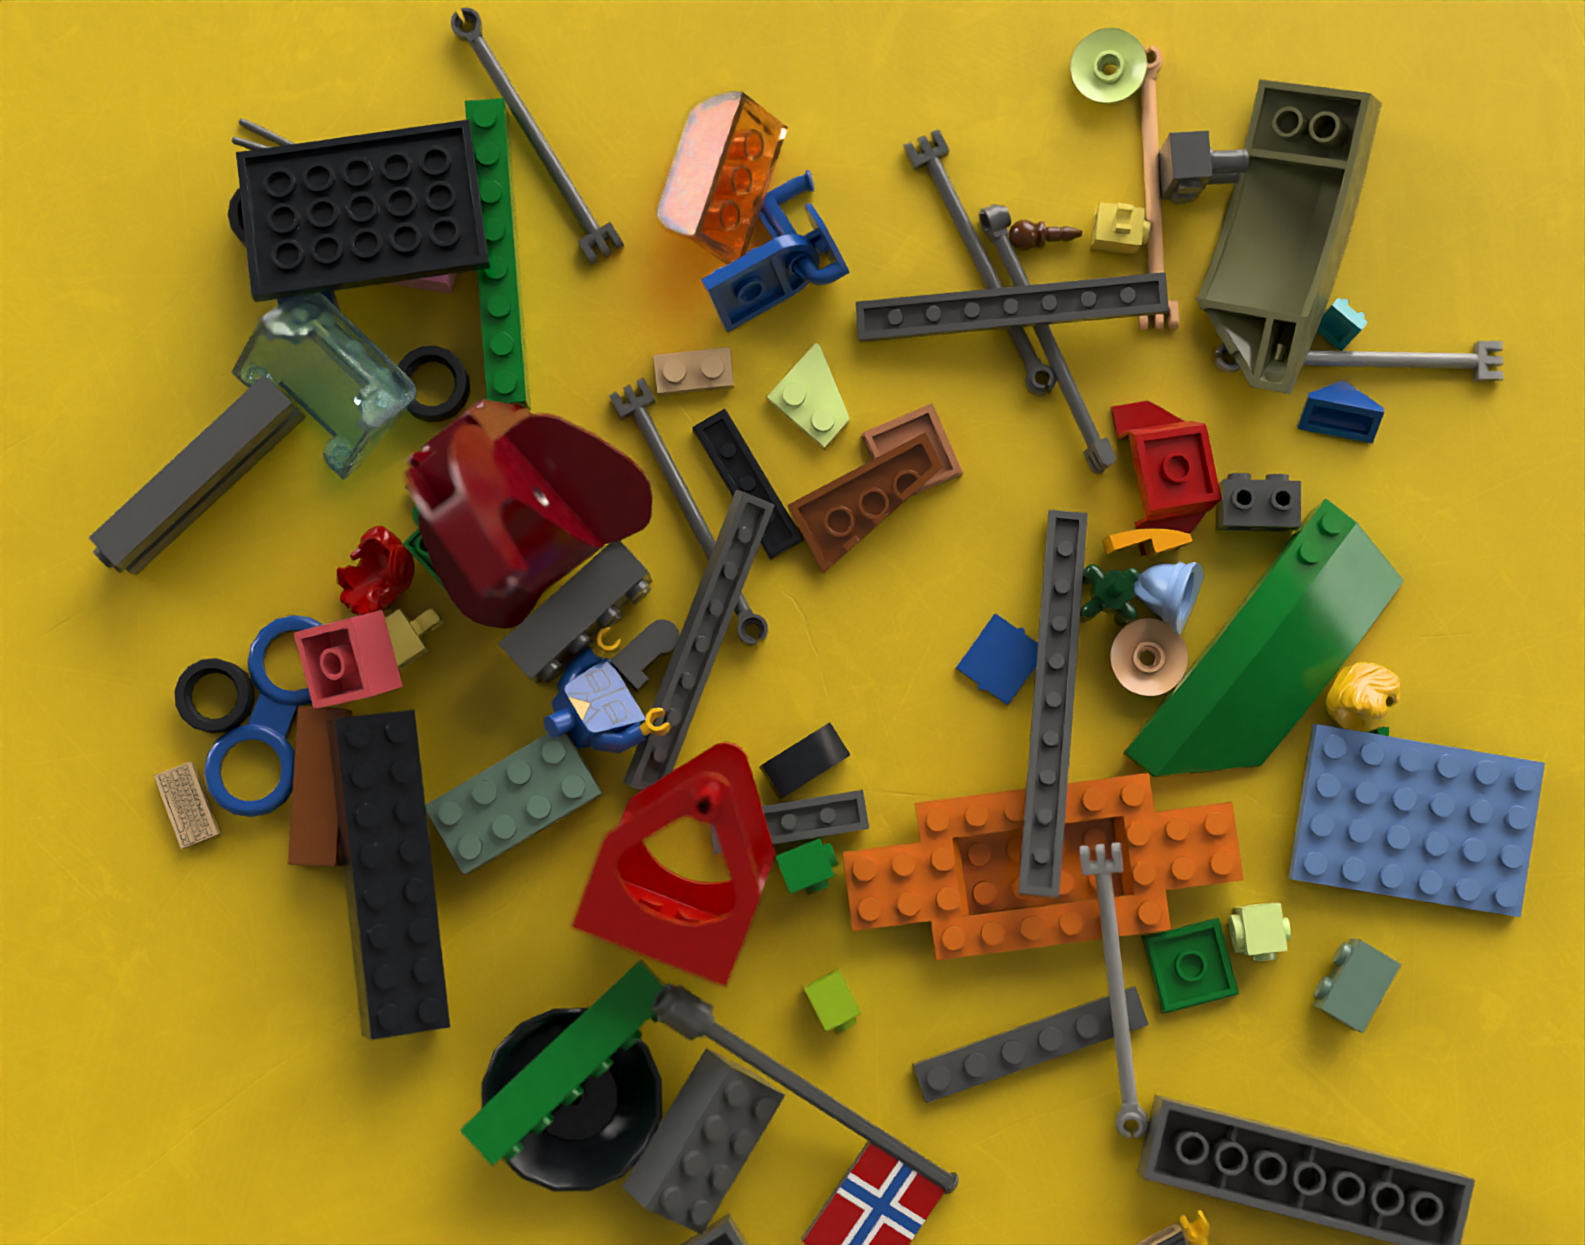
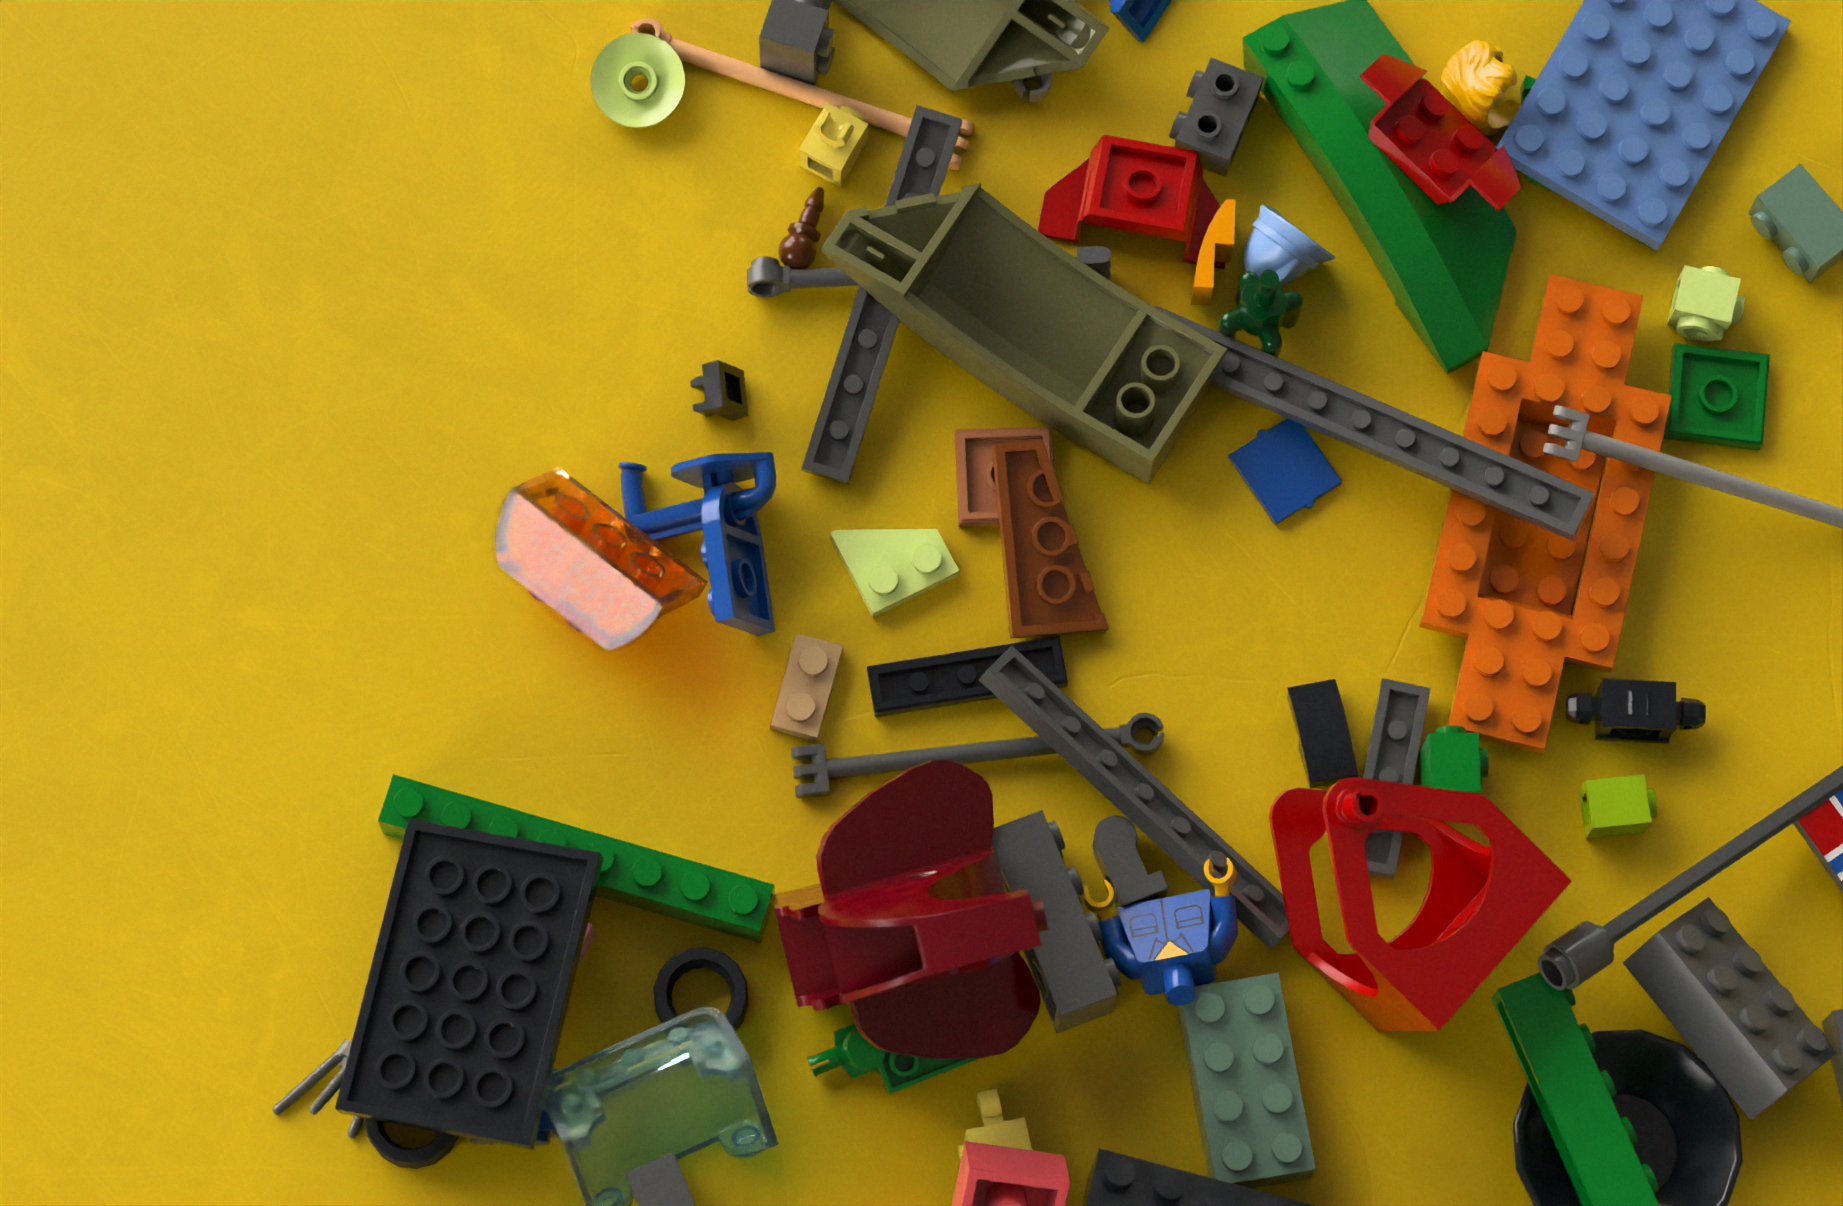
camera: 65 degrees left, 10 degrees down
red hair [336,526,415,616] -> none
dark grey hinge [451,7,624,265] -> none
dark grey hinge [903,129,1057,397] -> none
dark grey plate [913,986,1149,1103] -> none
light nougat dish [1110,618,1188,696] -> none
none -> tile [690,360,748,421]
none -> olive slope [821,183,1227,484]
none -> red piece [1359,54,1521,211]
none -> black piece [1566,678,1706,744]

